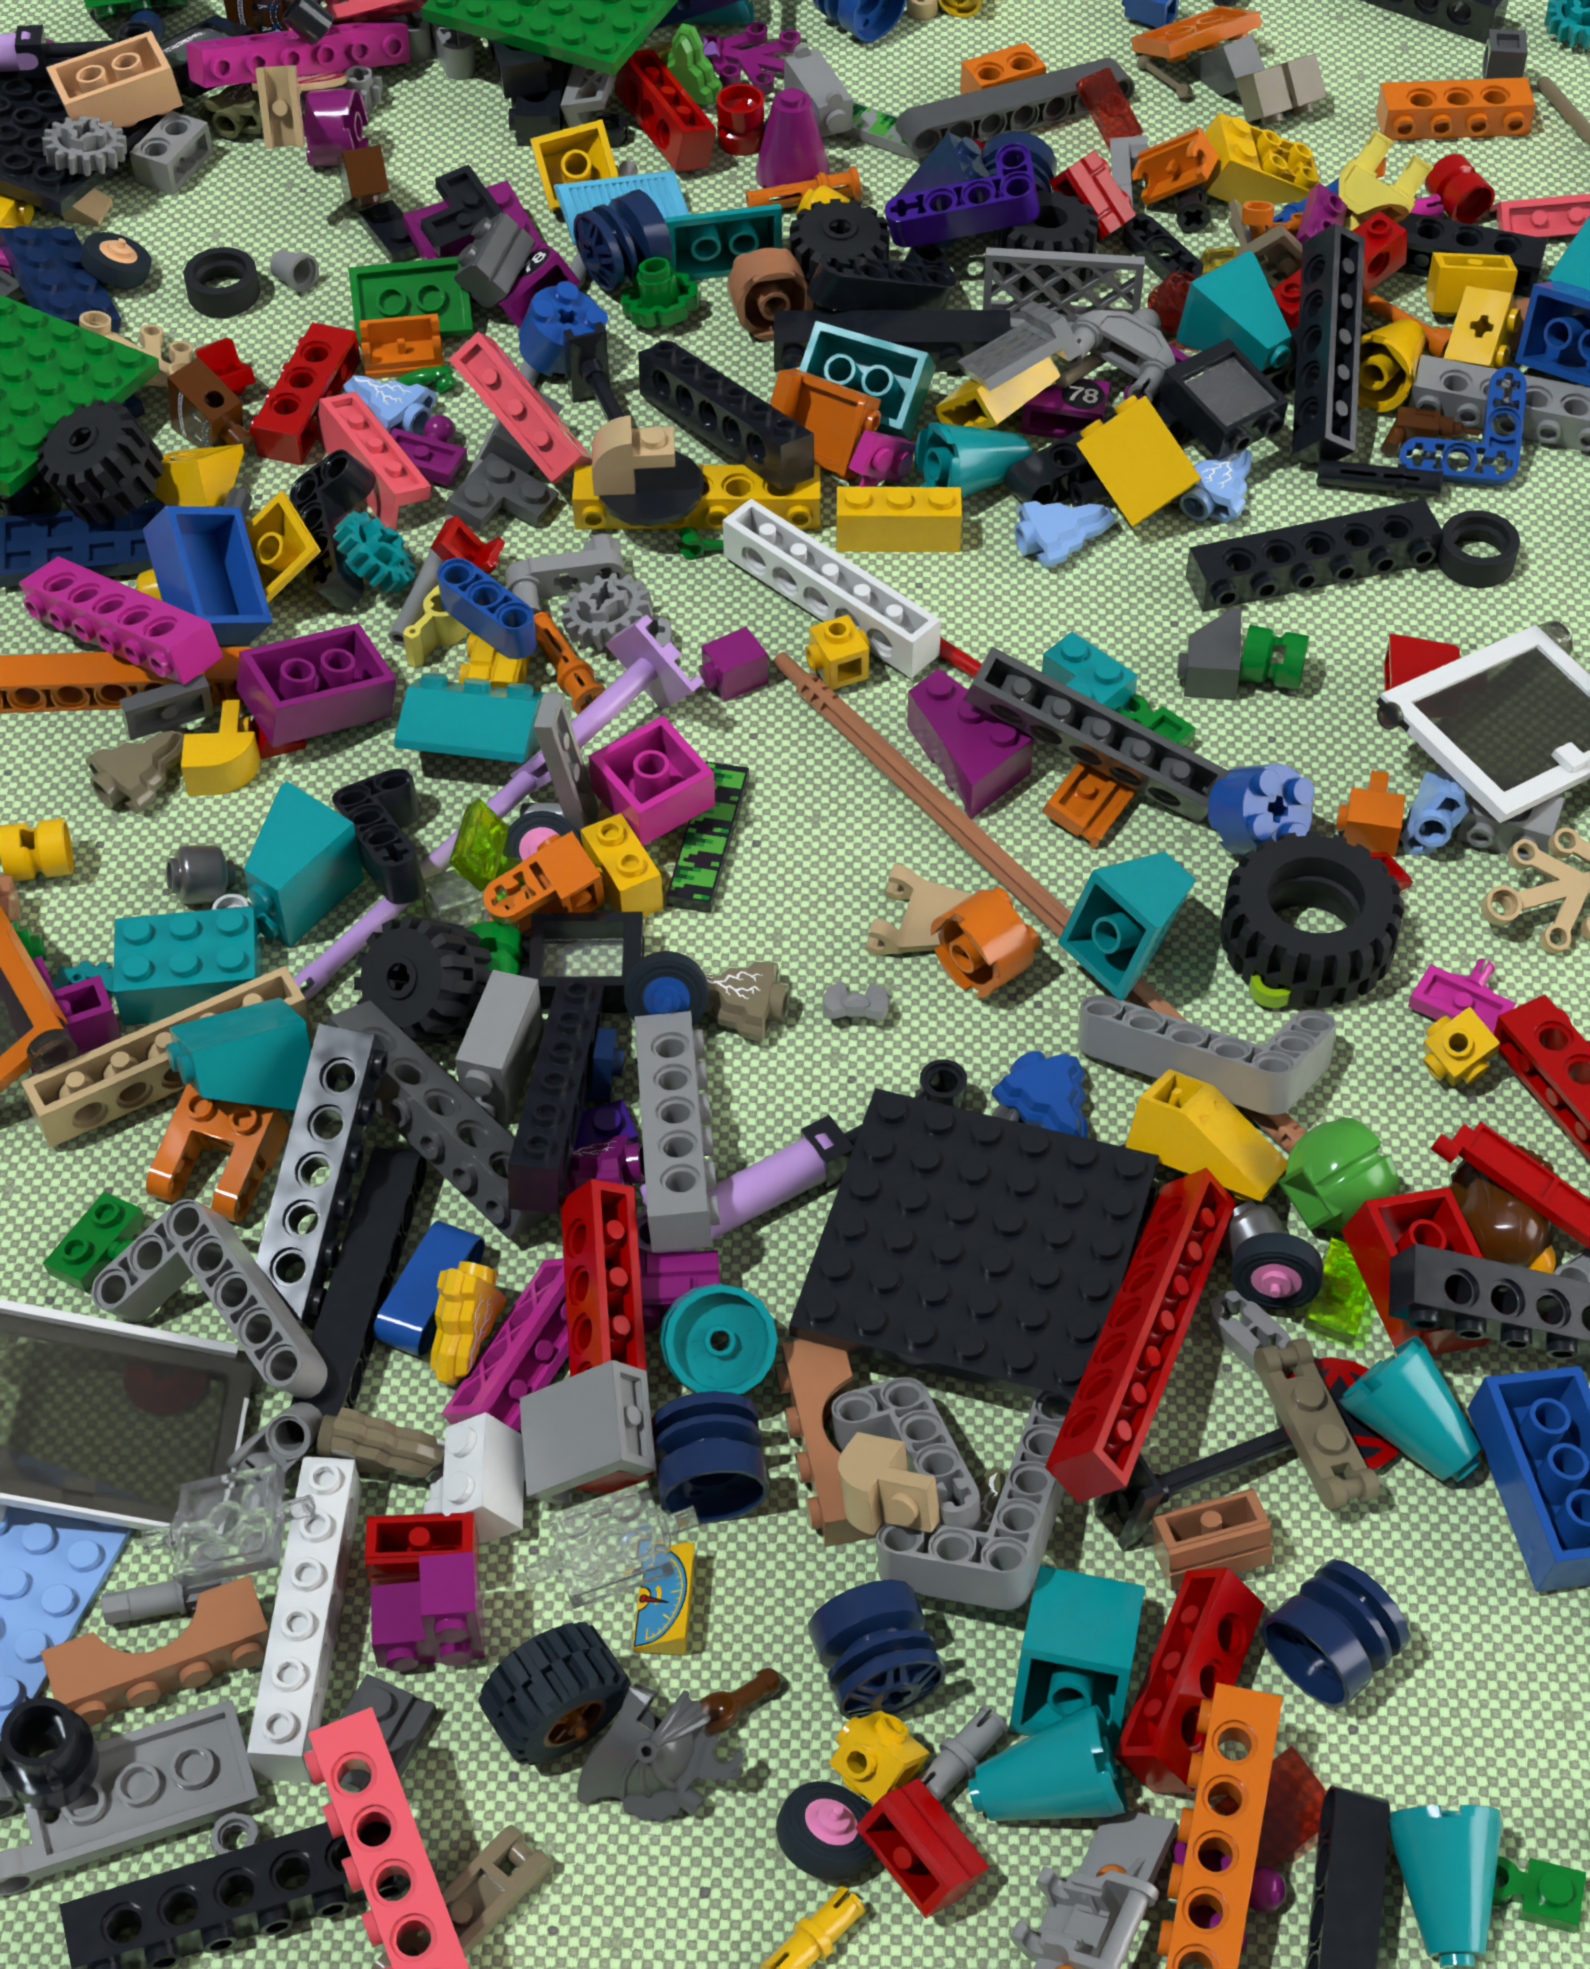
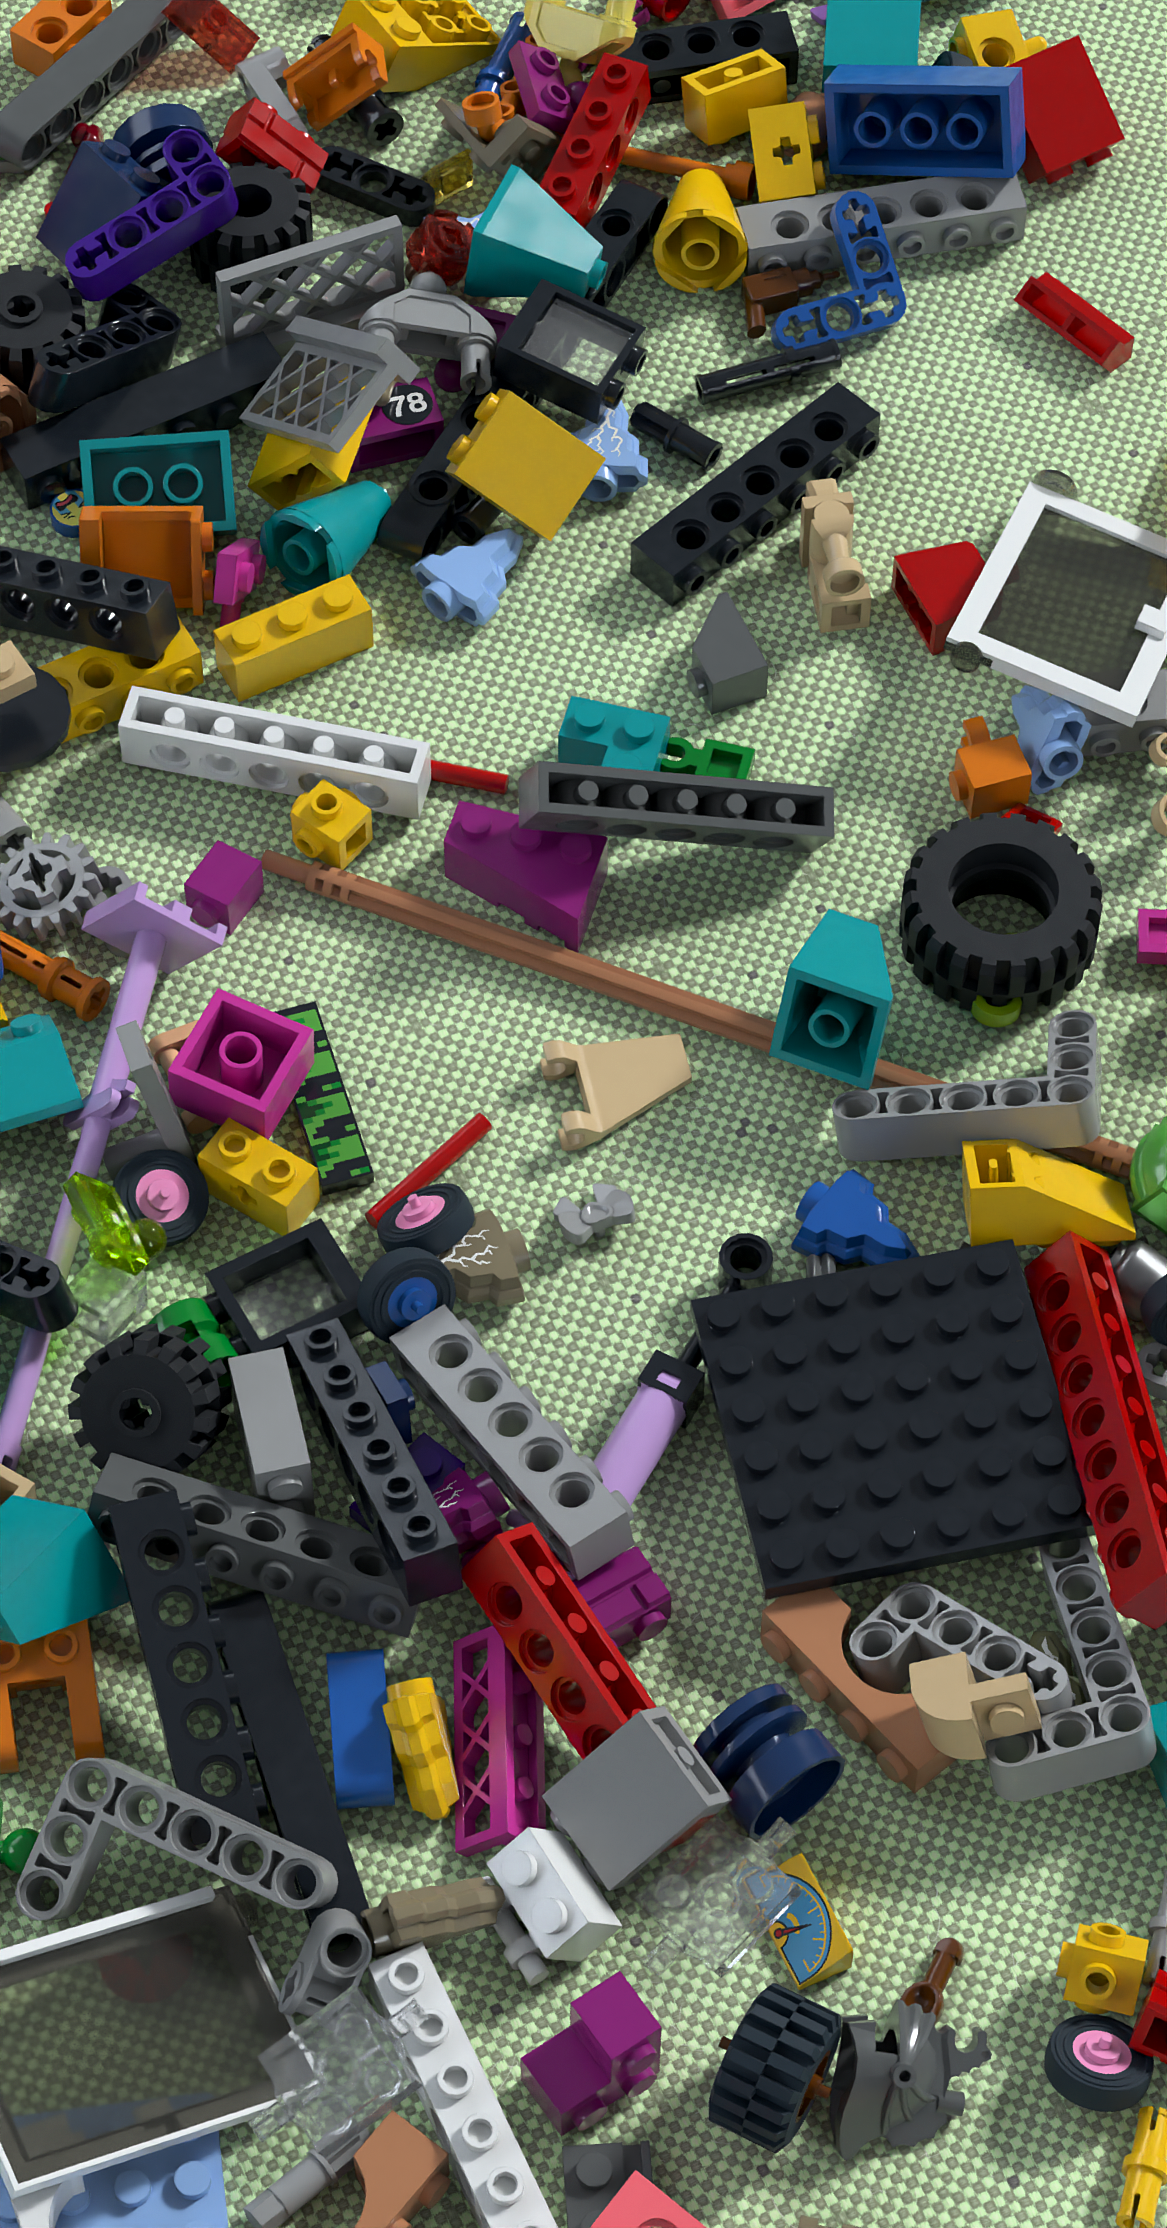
camera: 30 degrees left, 5 degrees up
red brick [365,1512,479,1587] -> none
orange brick [483,831,606,936] -> none
teal wheel [659,1283,778,1395] -> none
green hand [677,527,724,560] -> none
dark blue wheel [808,1579,946,1720] -> none
orange brick [930,887,1040,998] -> none
orange plate [1041,761,1137,849] -> none
blue brick [1208,764,1314,856] -> none
green wheel [1239,625,1310,690] -> none
black brick [1292,223,1365,467] -> none
black tyre [1437,510,1521,588] -> none
none -> red bar [365,1113,492,1229]
none -> black wheel [377,1183,475,1256]
none -> black axle [629,402,723,471]
none -> tan hips [799,478,872,633]

